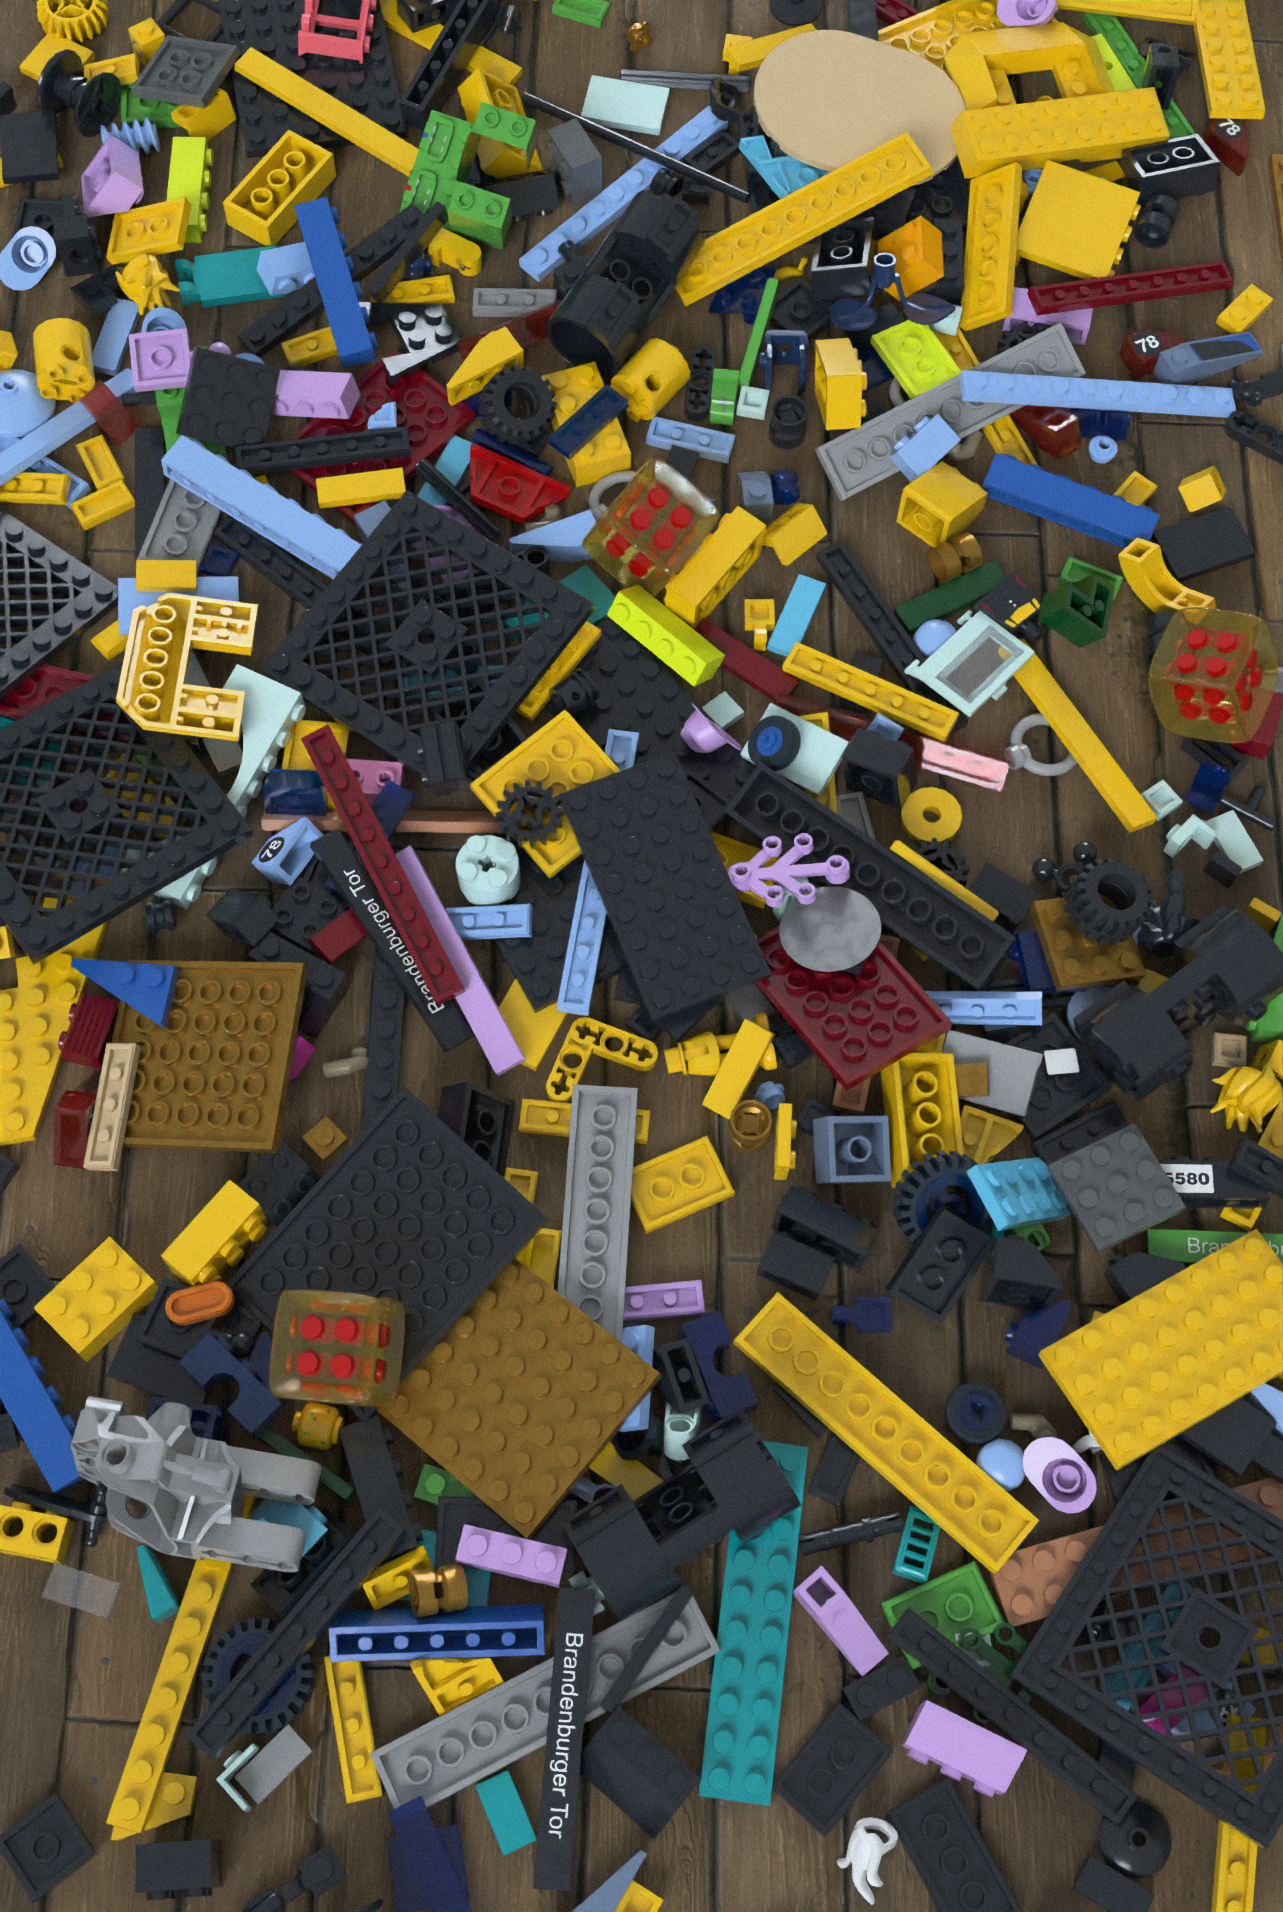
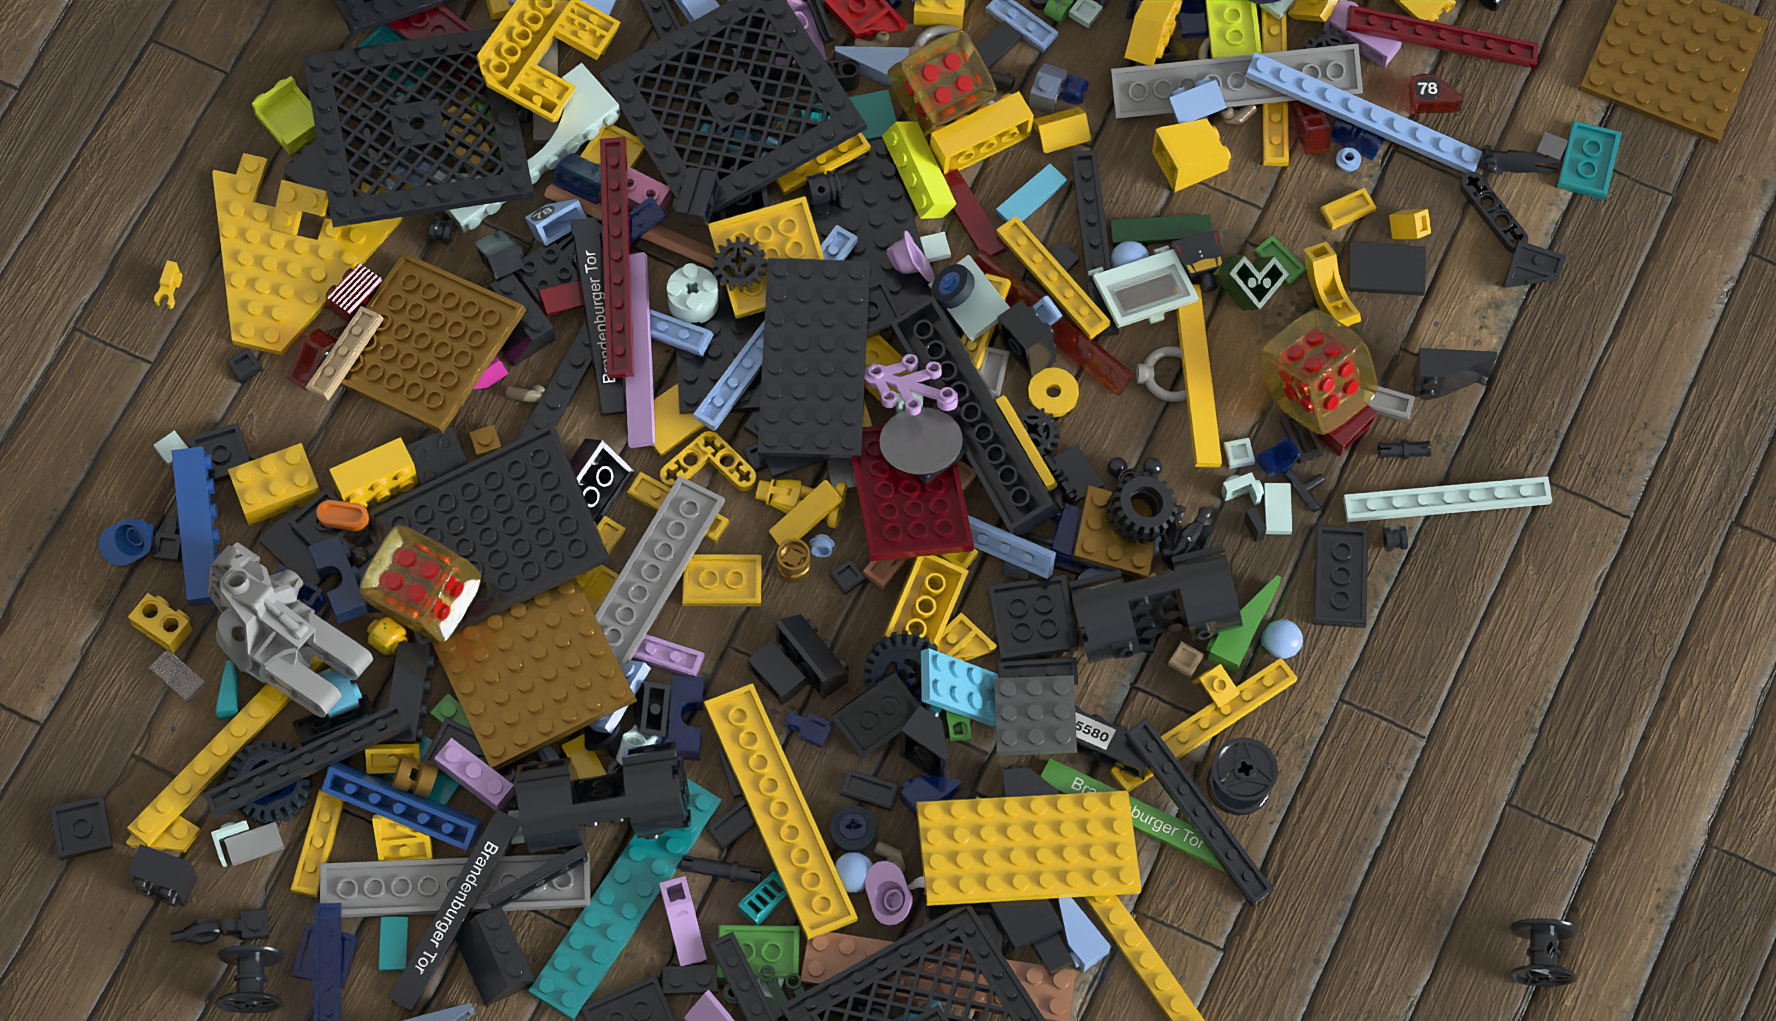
camera: 25 degrees right, 0 degrees up
black piece [4,1484,108,1547] -> none
blue wing [71,958,179,1028] -> none
dark green tile [240,1426,356,1505] -> none
yellow plate [744,599,775,652] -> none
black plate [767,1012,815,1070] -> none
black wheel [768,395,808,450] -> none
yellow plate [774,1103,797,1180] -> none
sand blue slope [813,1116,891,1184] -> none
pearl gold wheel [928,532,983,584] -> none
light grey tile [942,1030,1043,1117] -> none
pearl gold tile [954,1063,989,1098] -> none
blue brick [982,453,1160,549] -> none
white sticker [1044,1048,1079,1075] -> none
sand blue slope [1153,331,1264,385] -> none
yellow hair [1210,1062,1283,1133] -> none
yellow plate [1216,284,1274,334] -> none
yellow tile [1245,898,1282,934] -> none
none -> black tile [840,769,899,811]

